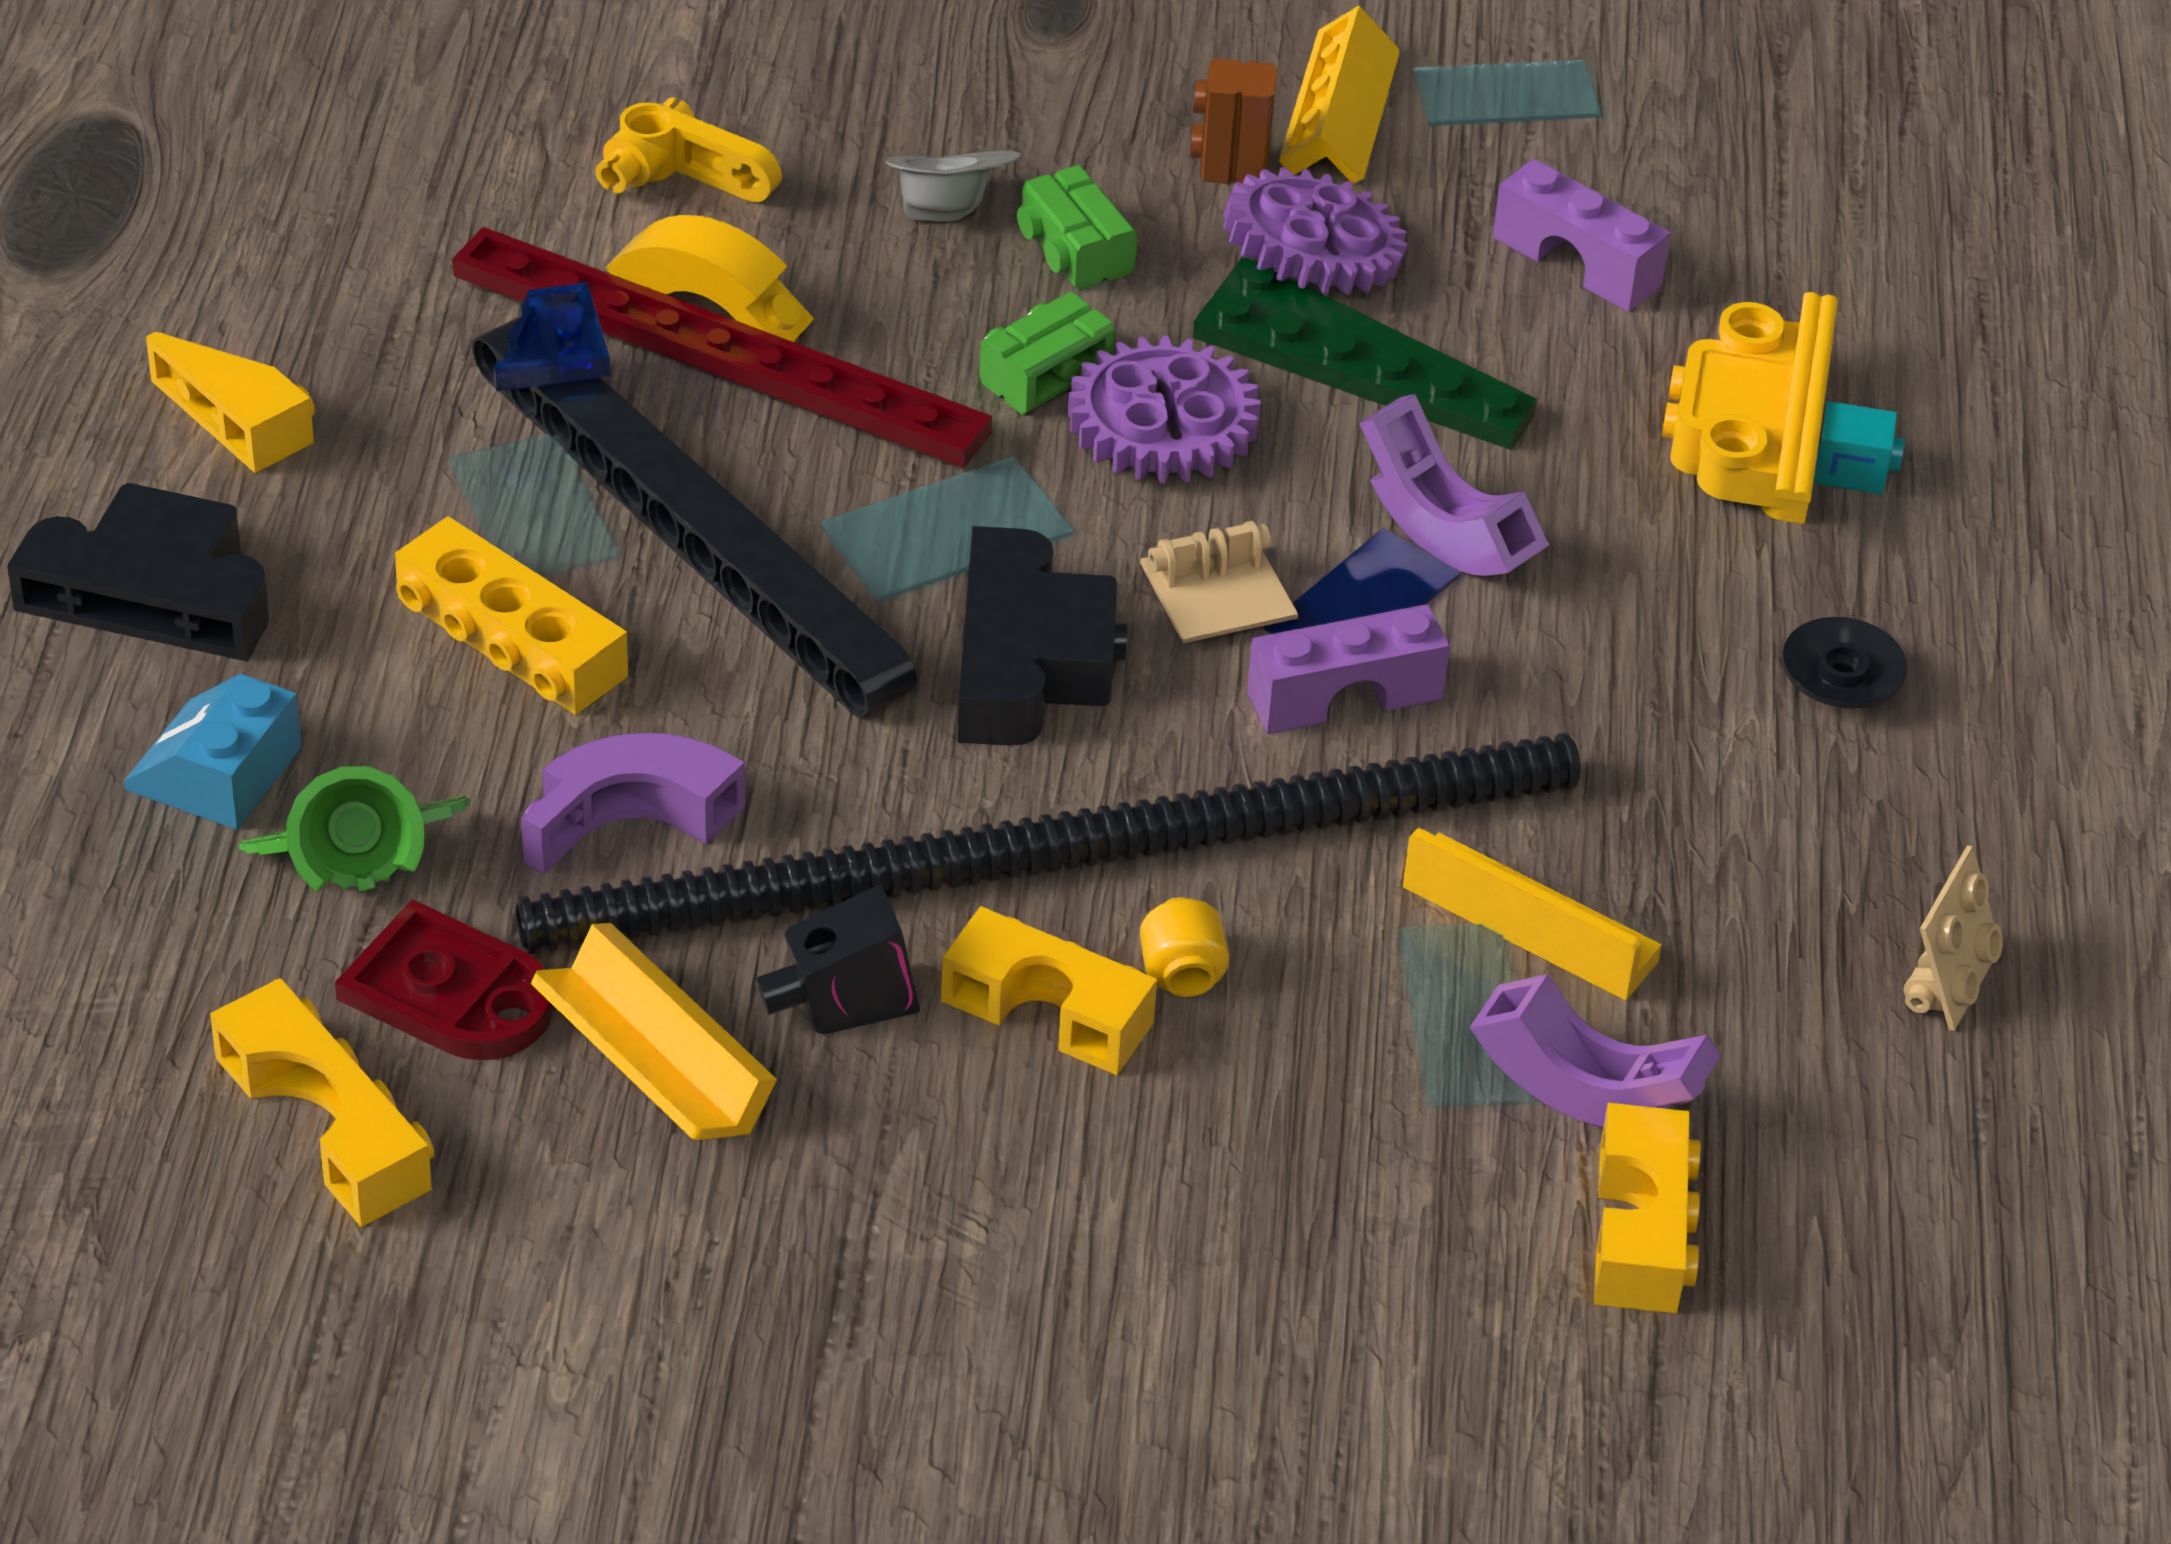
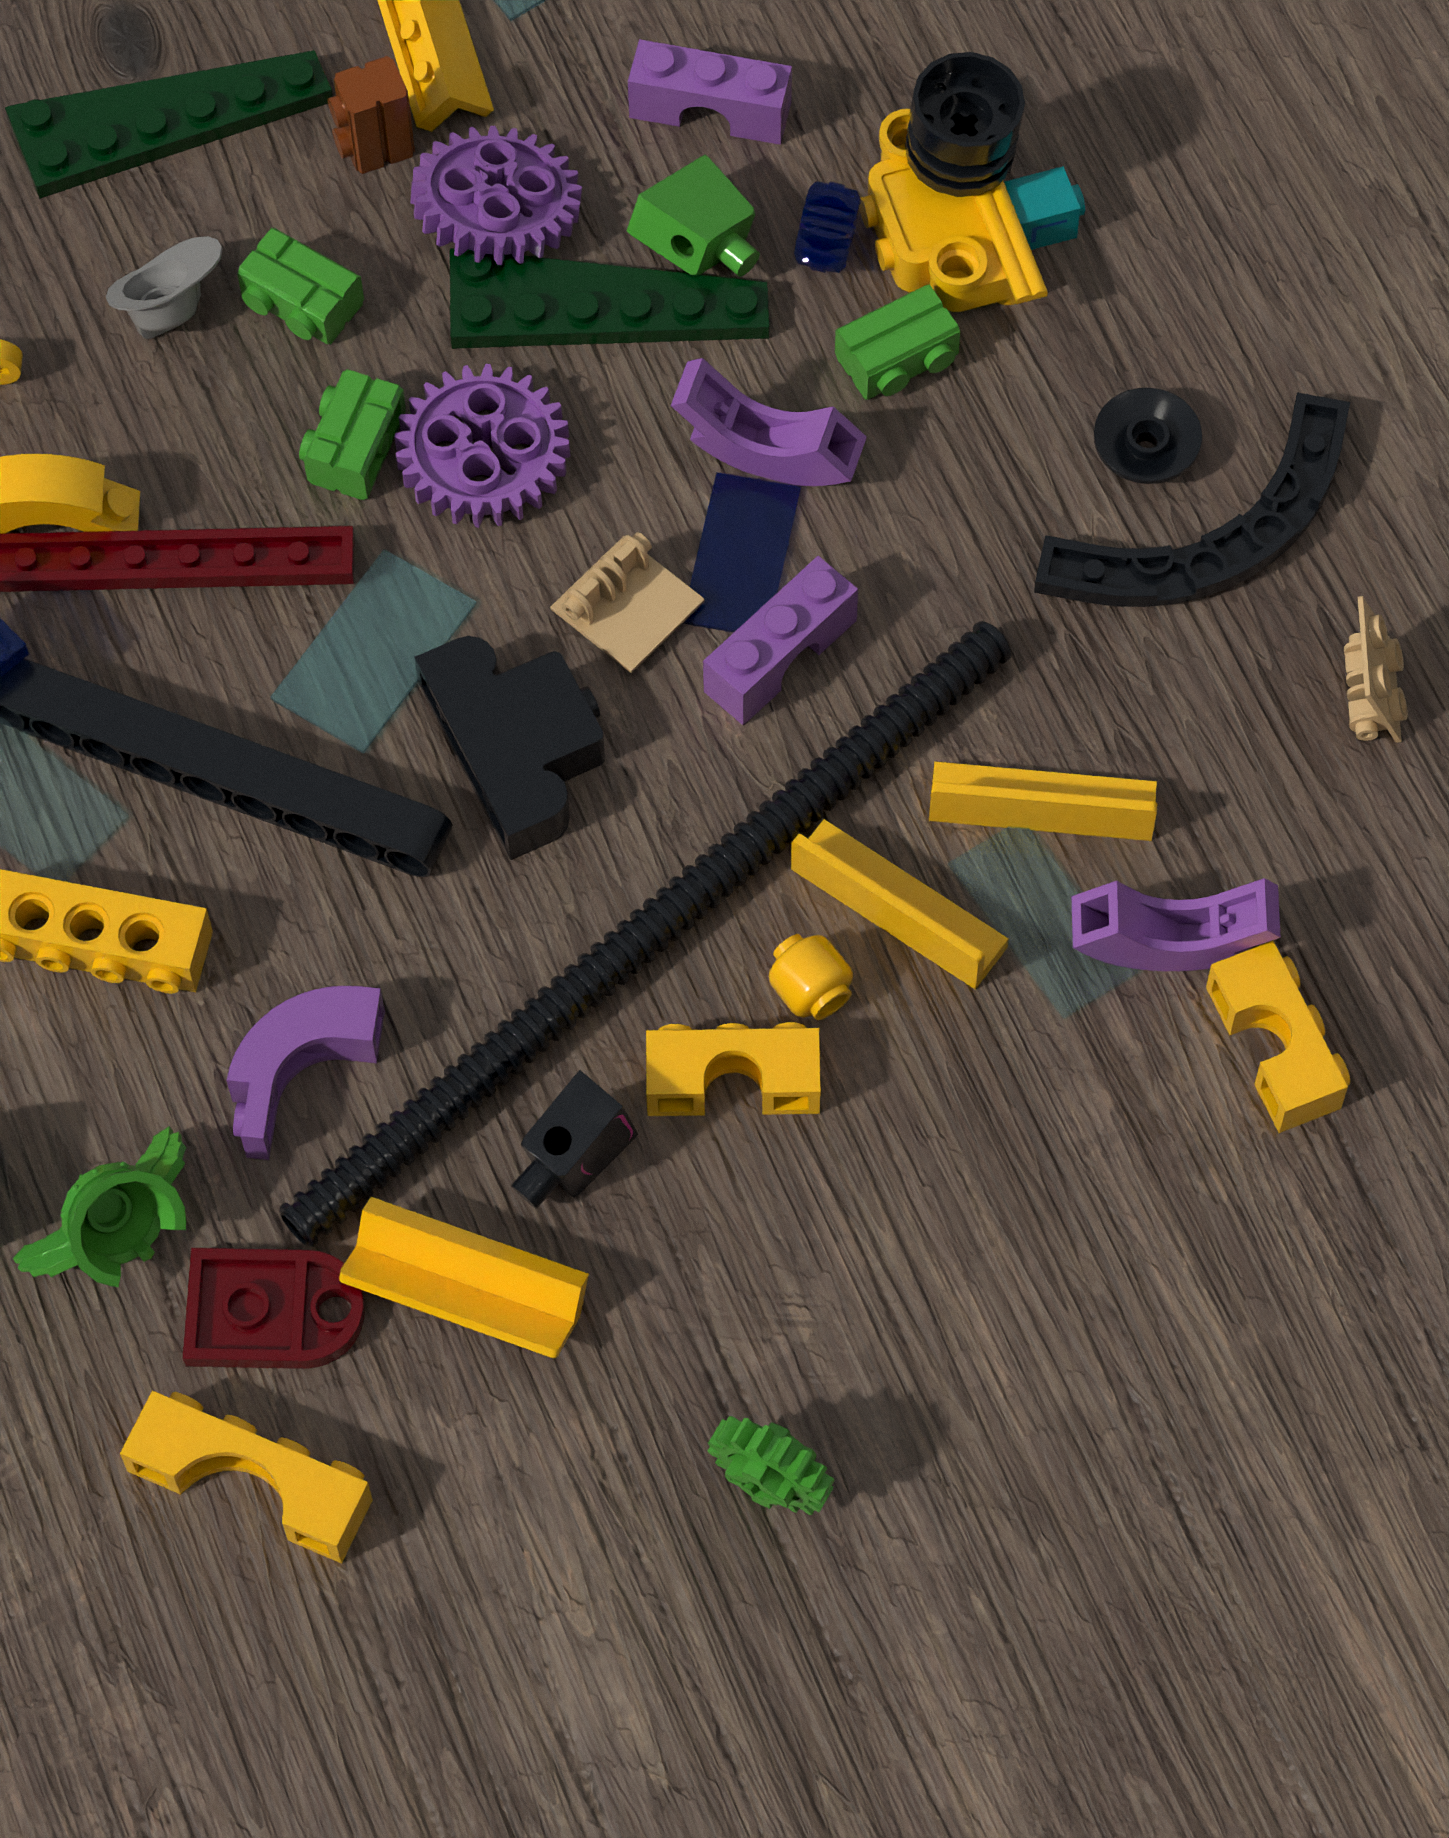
camera: 25 degrees left, 20 degrees up
none -> dark green wing [5,50,333,199]
none -> bright green torso [626,154,760,277]
none -> bright green gear [707,1416,835,1515]
none -> yellow panel [791,819,1009,990]
none -> clear blue gear [794,181,861,273]
none -> bright green brick [835,284,960,400]
none -> black wheel [905,52,1025,197]
none -> black plate [1034,392,1350,607]

